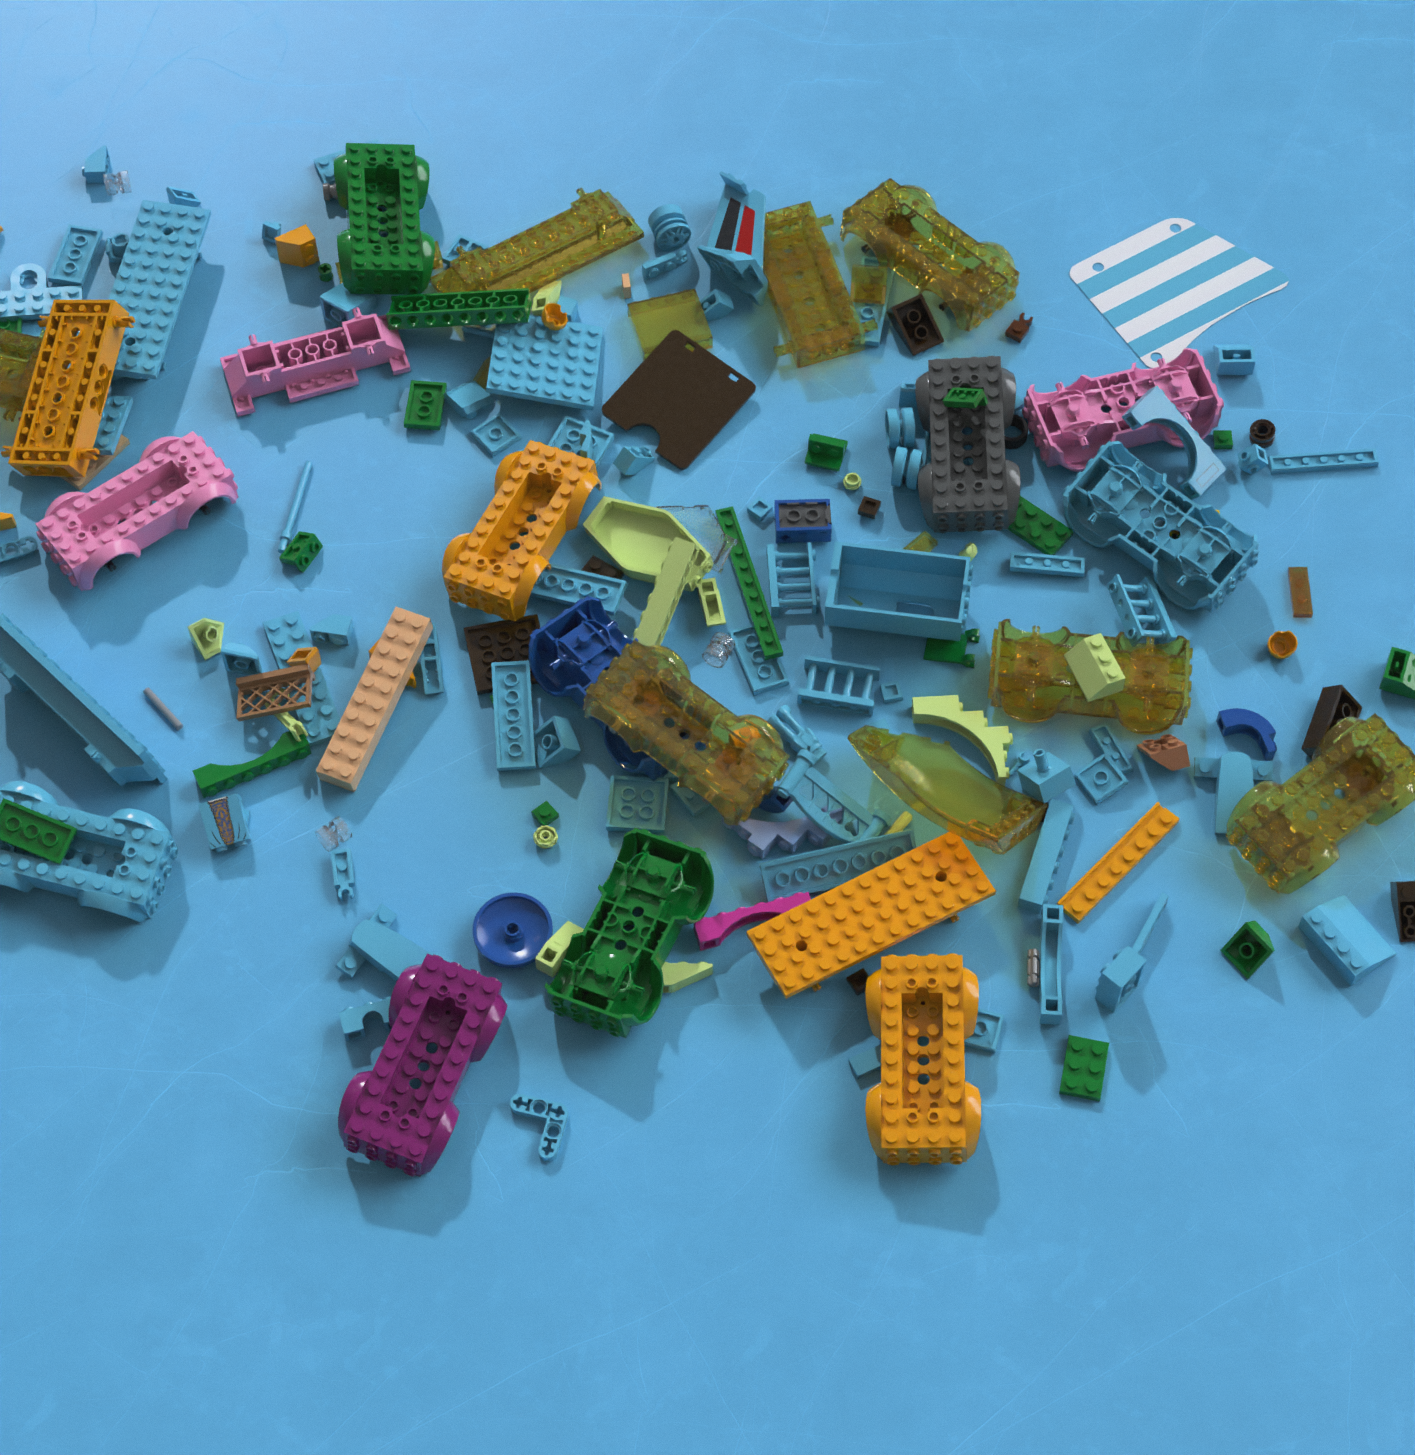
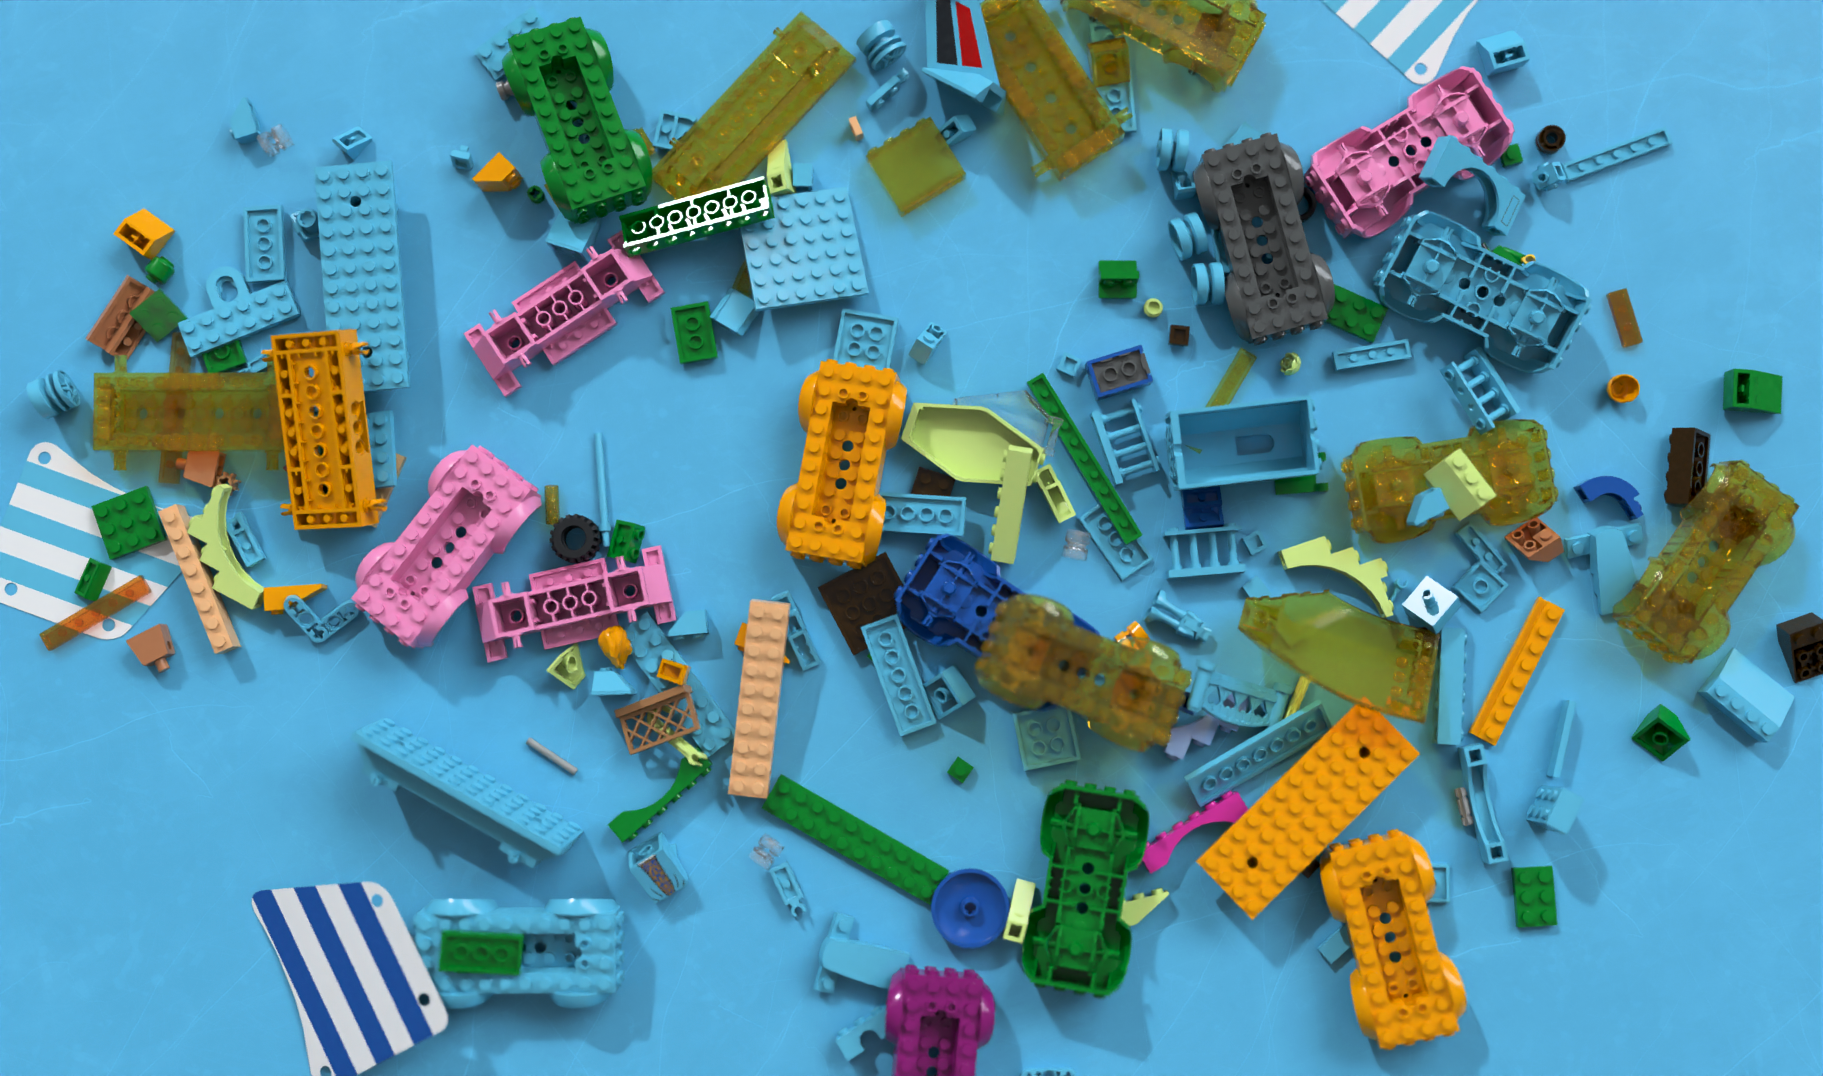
camera: 15 degrees left, 25 degrees up
medium azure tile [471,413,521,457] -> none
yellowish green plate [533,825,558,849] -> none
light orange hair [541,303,568,331] -> none
medium azure slope [580,419,593,459] -> none
dark brown door [602,330,756,470] -> none
dark brown slope [886,294,944,356] -> none
green bracket [943,387,988,409] -> none
reddish brown plate [1005,313,1033,343] -> none
none -> bright pink piece [472,545,677,662]
none -> clear yellow piece [544,485,560,525]
none -> black tyre [550,514,602,564]
none -> light orange hair [598,625,632,670]
none -> green plate [762,774,949,905]
none -> medium azure wheel [1156,128,1189,172]
none -> blue slope [1181,486,1224,530]
none -> medium azure slope [1406,487,1450,527]

